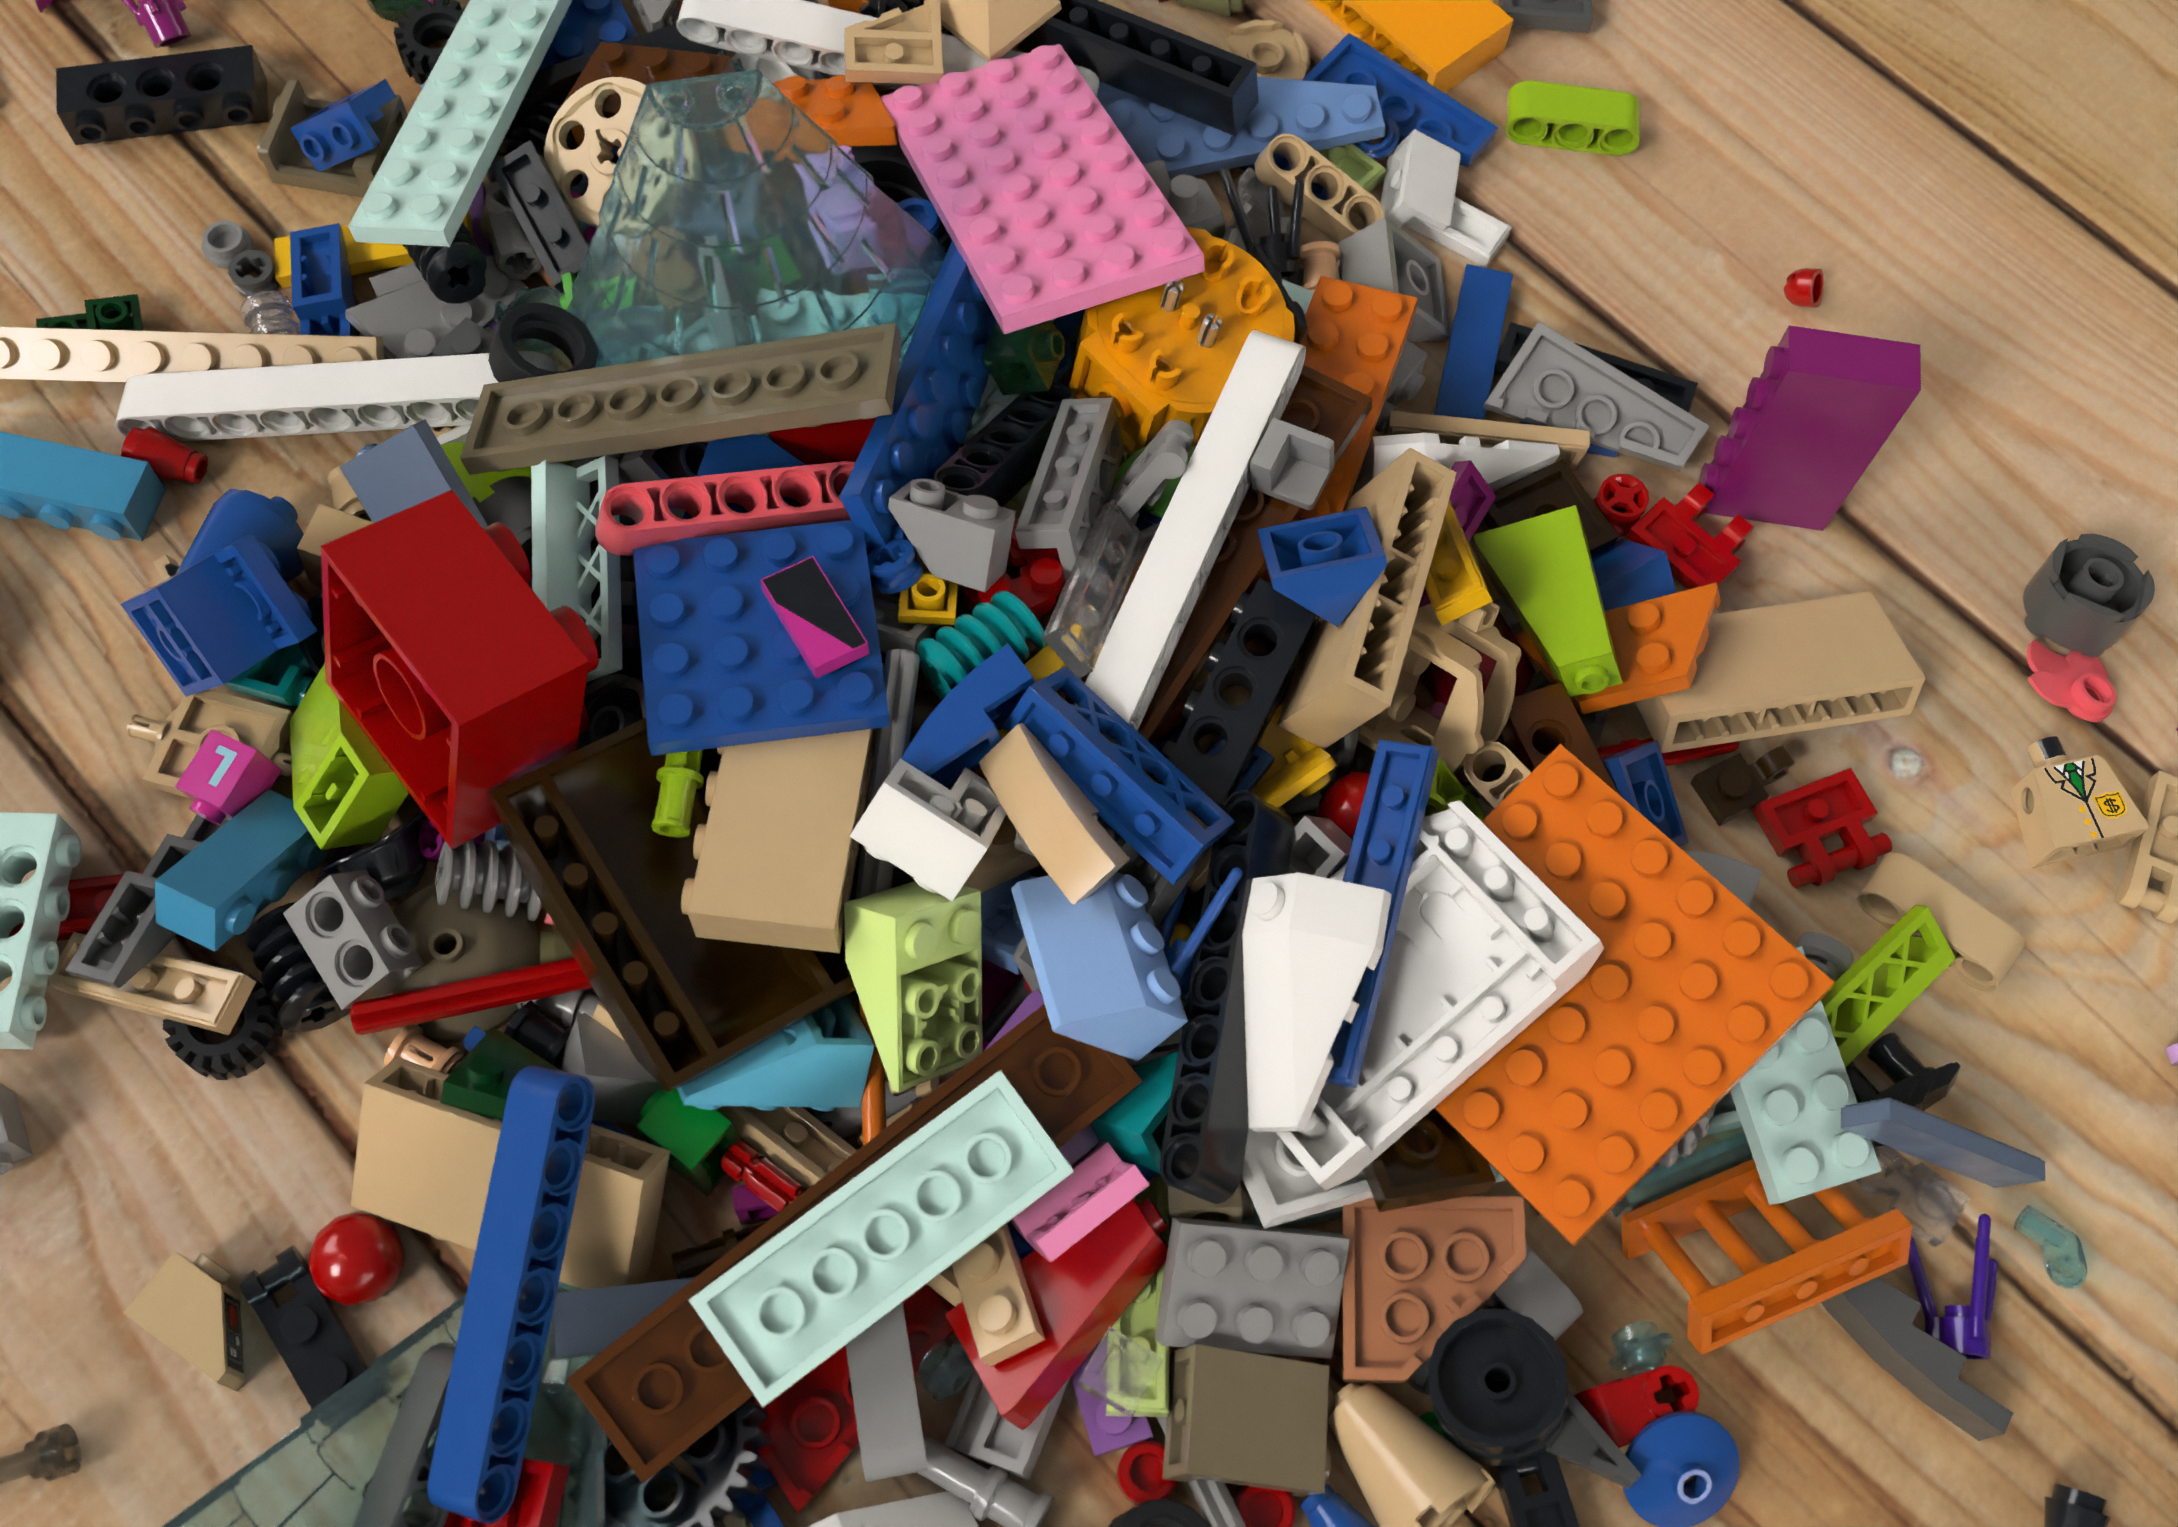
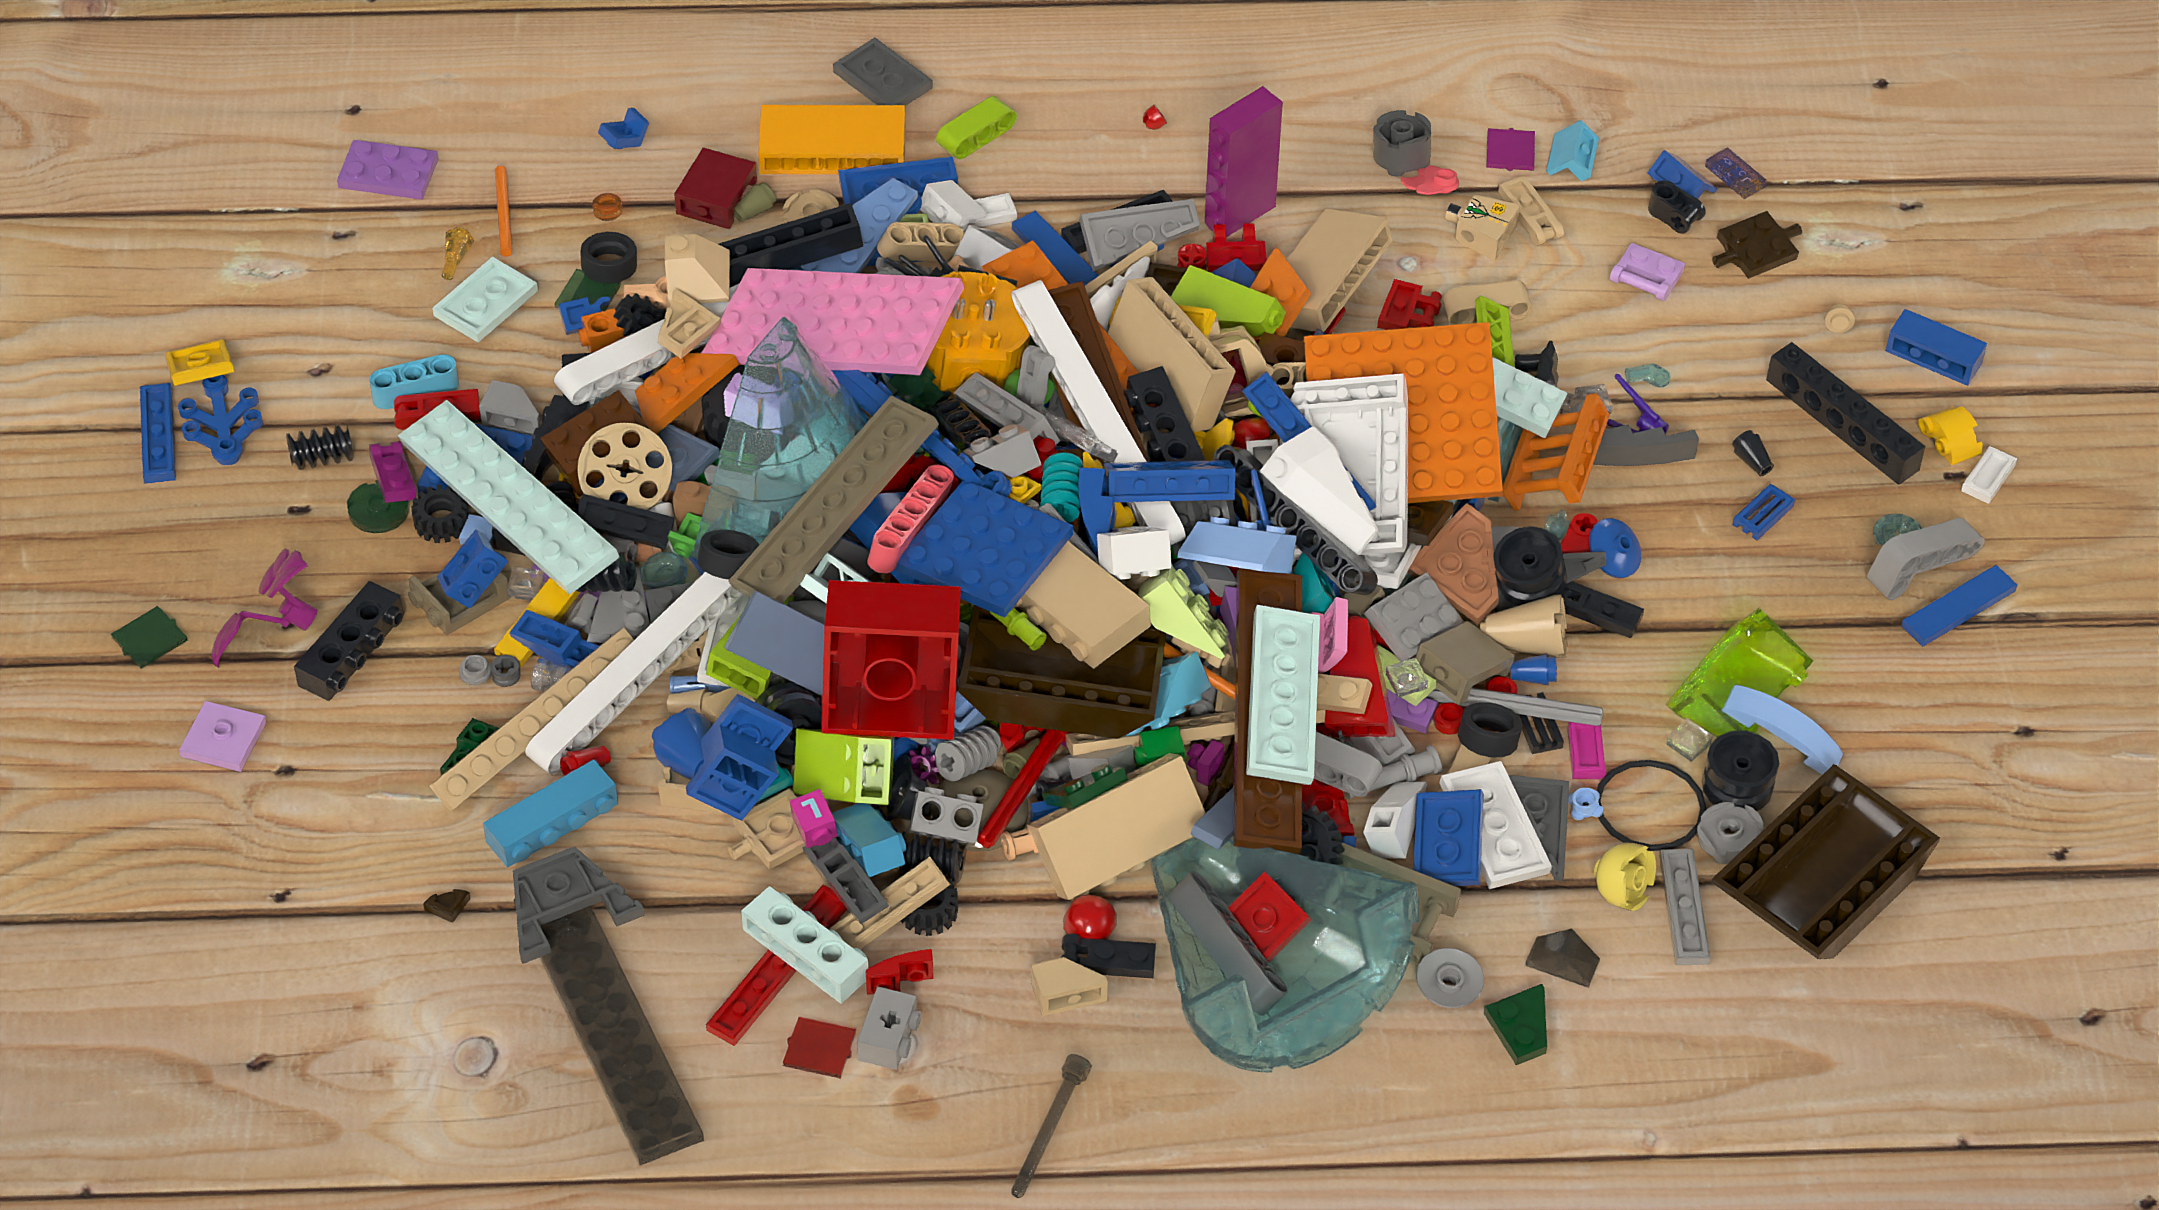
camera: 45 degrees left, 15 degrees down
blue beam [427,1065,595,1524] -> none
red axle [720,1141,804,1212] -> none
tile [761,556,869,679] -> none
tan slope [978,722,1130,905] -> none
light grey panel [1250,417,1334,510] -> none
blue slope [1257,507,1387,627] -> none
dark brown plate [1690,745,1795,826] -> none
sand blue tile [1841,1097,2046,1188] -> none
none -> red slope [866,949,933,995]

